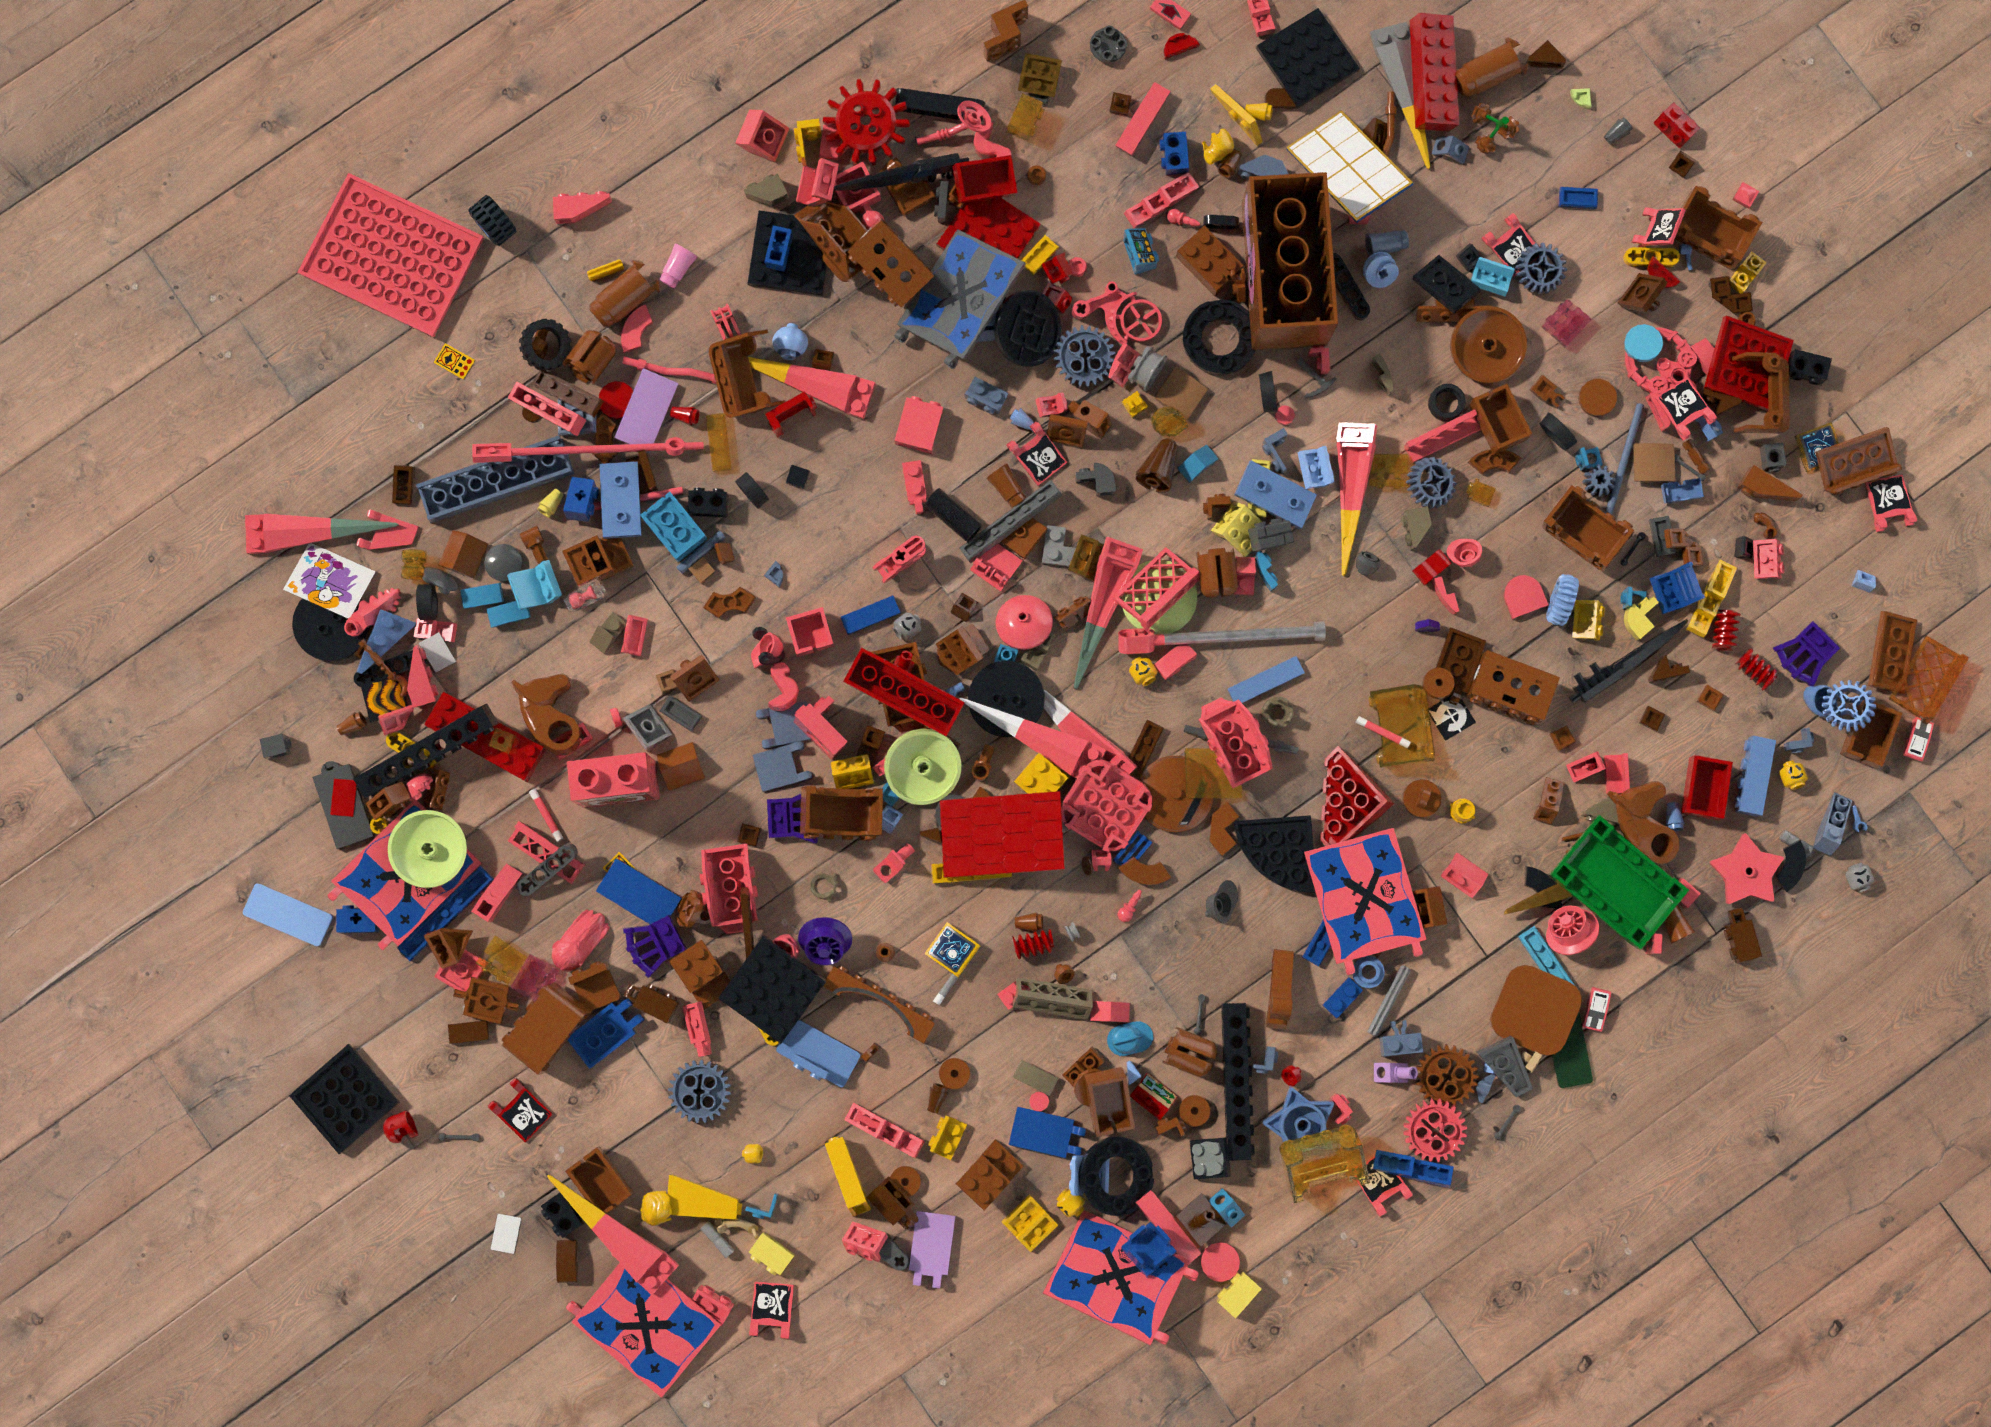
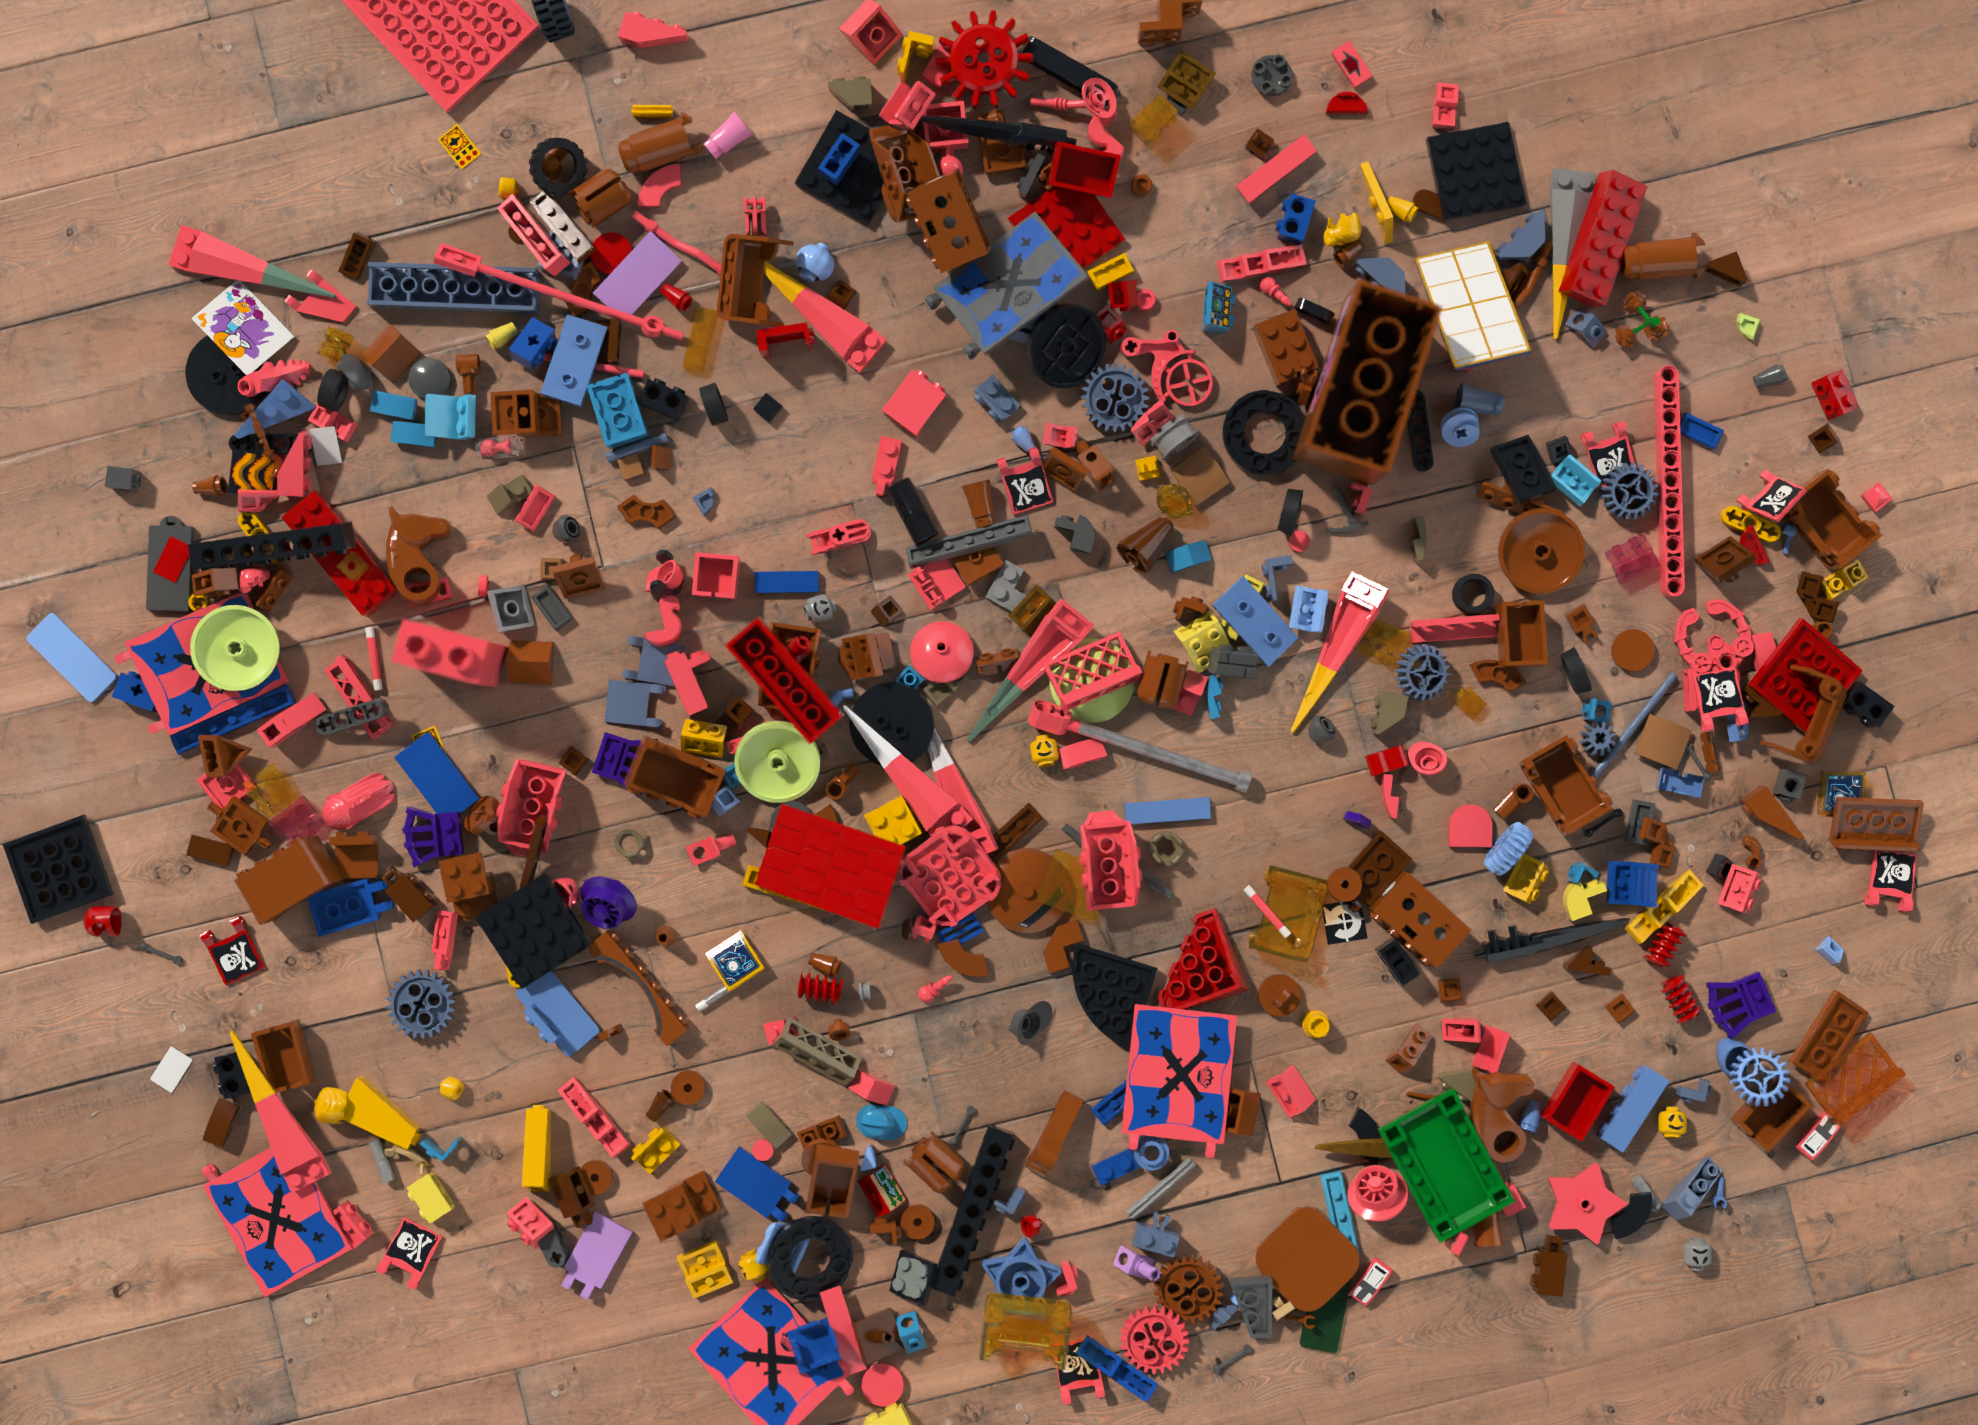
camera: 20 degrees right, 5 degrees up
medium azure tile [1624,324,1663,362] -> none
none -> yellow piece [498,177,520,199]
none -> dark grey cone [552,515,580,543]
none -> dark orange hand [1285,1313,1315,1329]
none -> black brick [1374,937,1420,986]
none -> dark orange piece [1493,783,1534,822]
none -> sand blue slope [1495,209,1545,262]
none -> coral beam [1654,365,1685,598]

